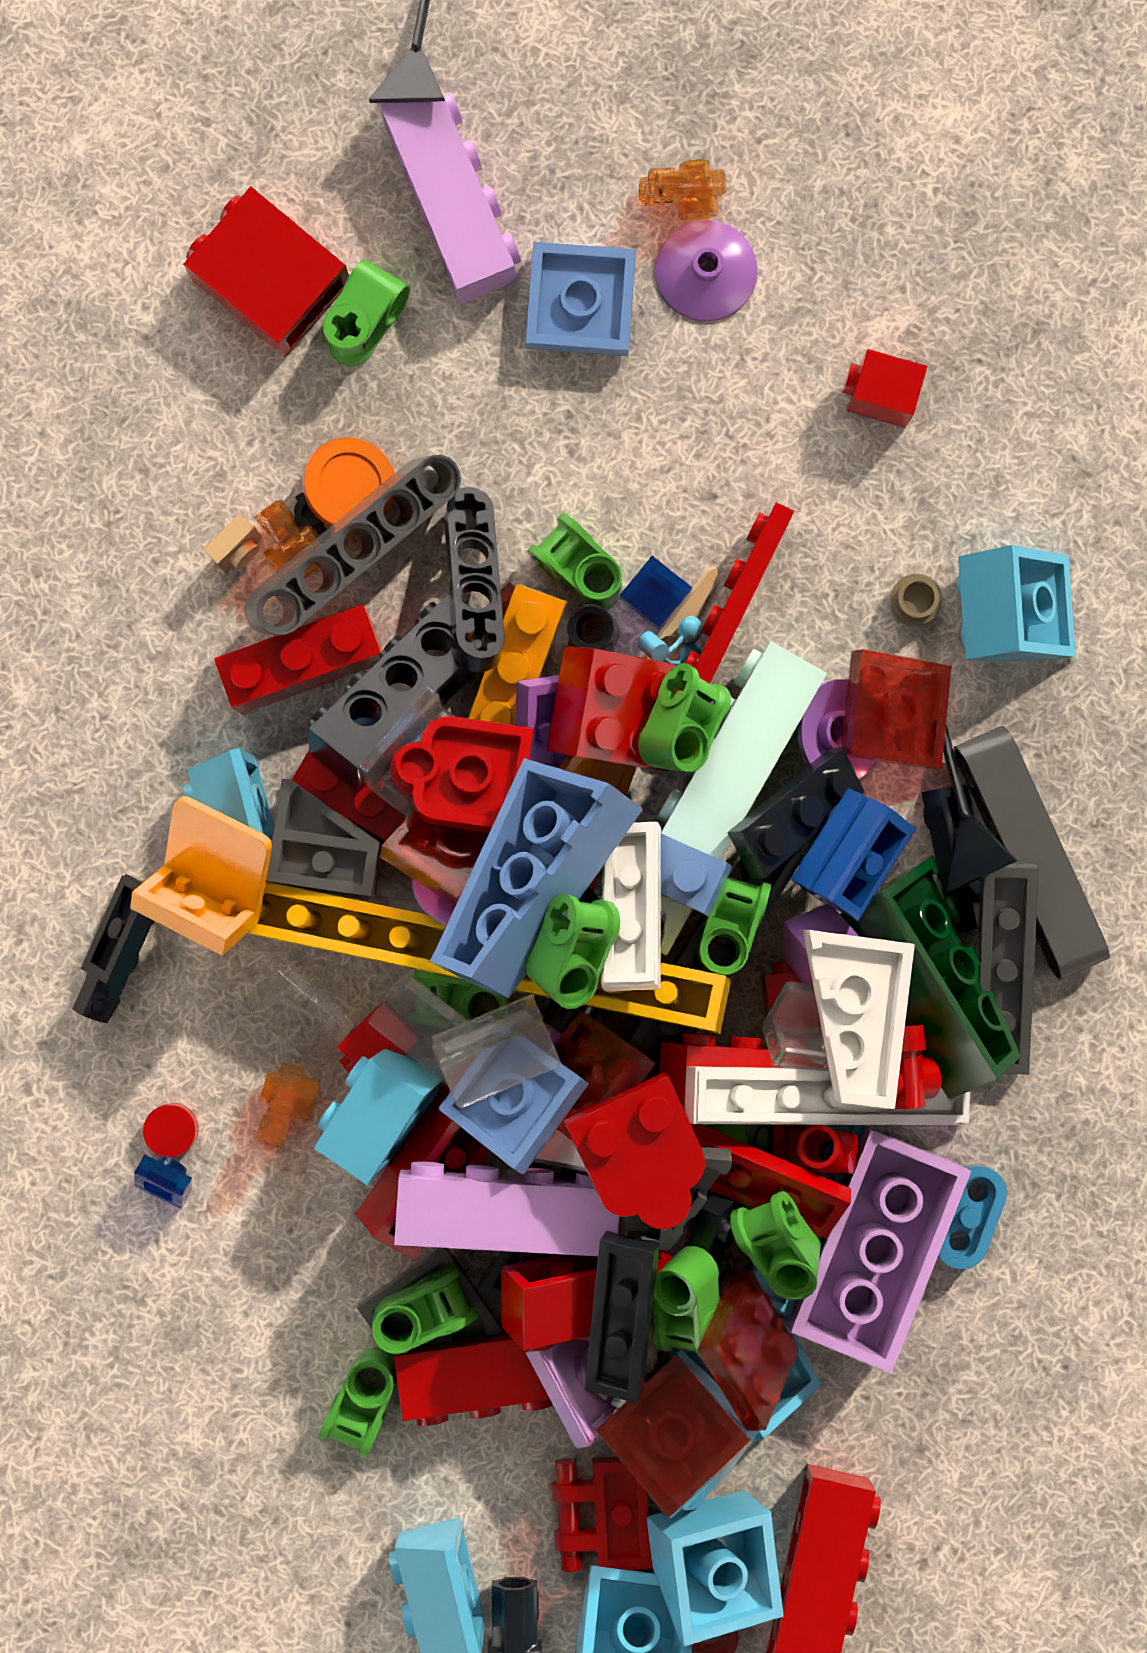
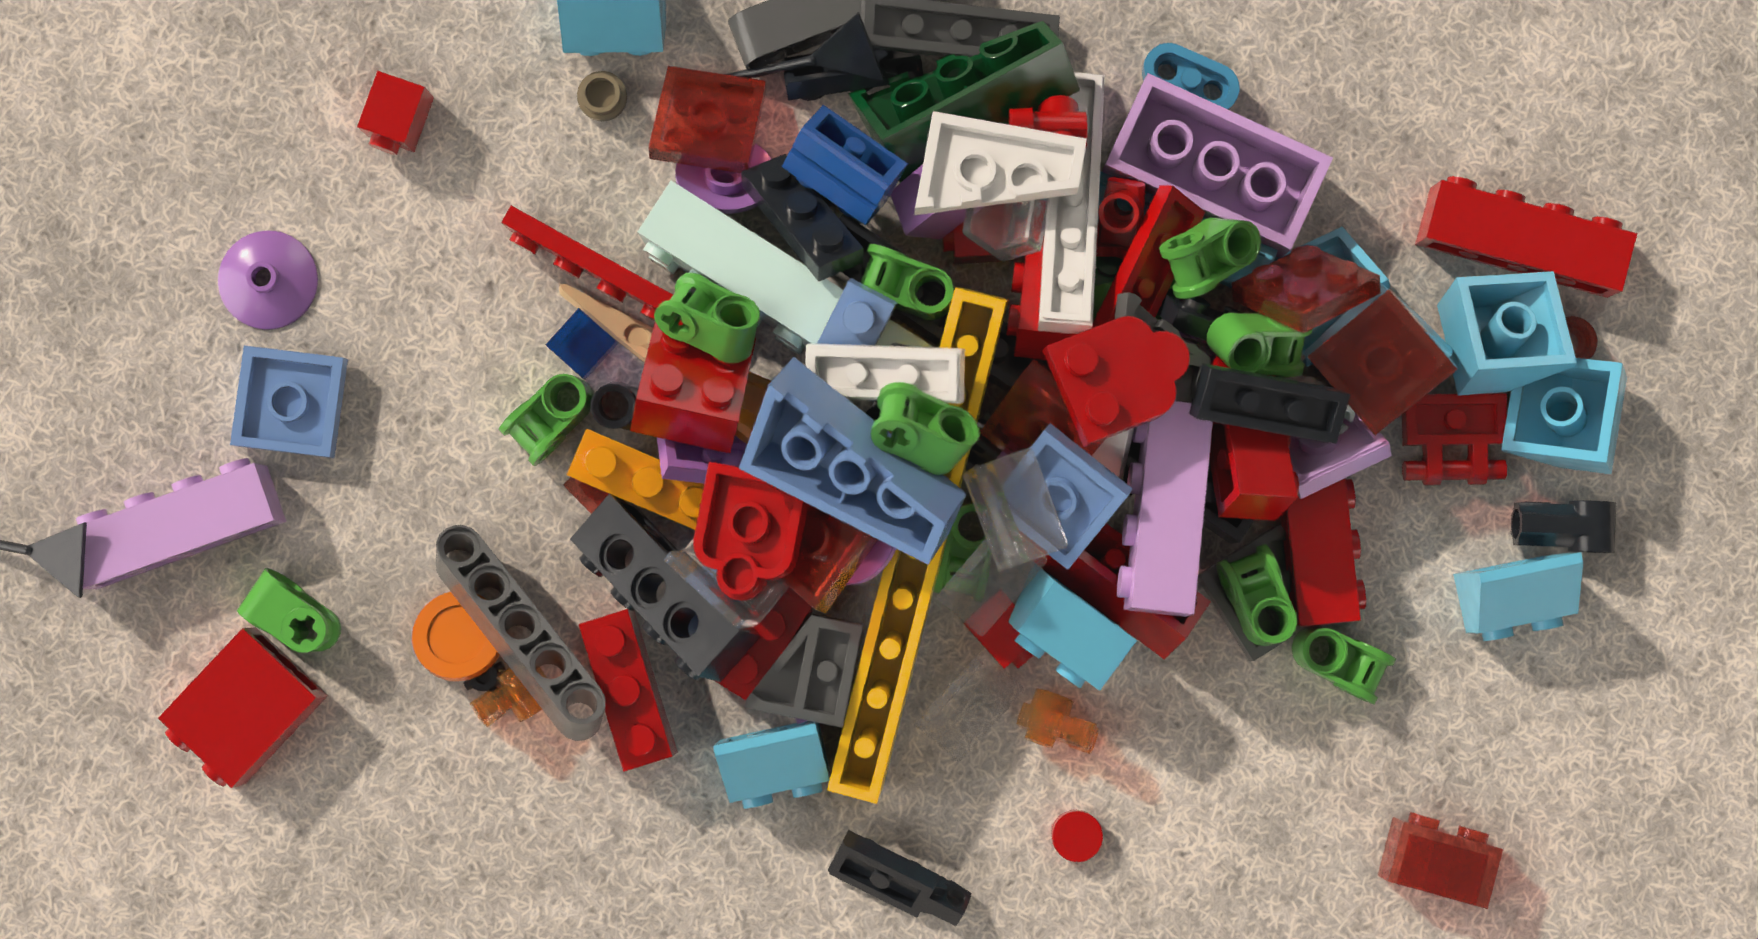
camera: 85 degrees left, 0 degrees up
light orange bracket [130,796,272,956] -> none
clear blue plate [134,1154,192,1210] -> none
tan plate [203,513,262,573] -> none
black beam [444,487,505,672] -> none
medium azure piece [637,616,703,665] -> none
clear orange plate [639,159,726,221] -> none
none -> clear red brick [1378,812,1503,909]

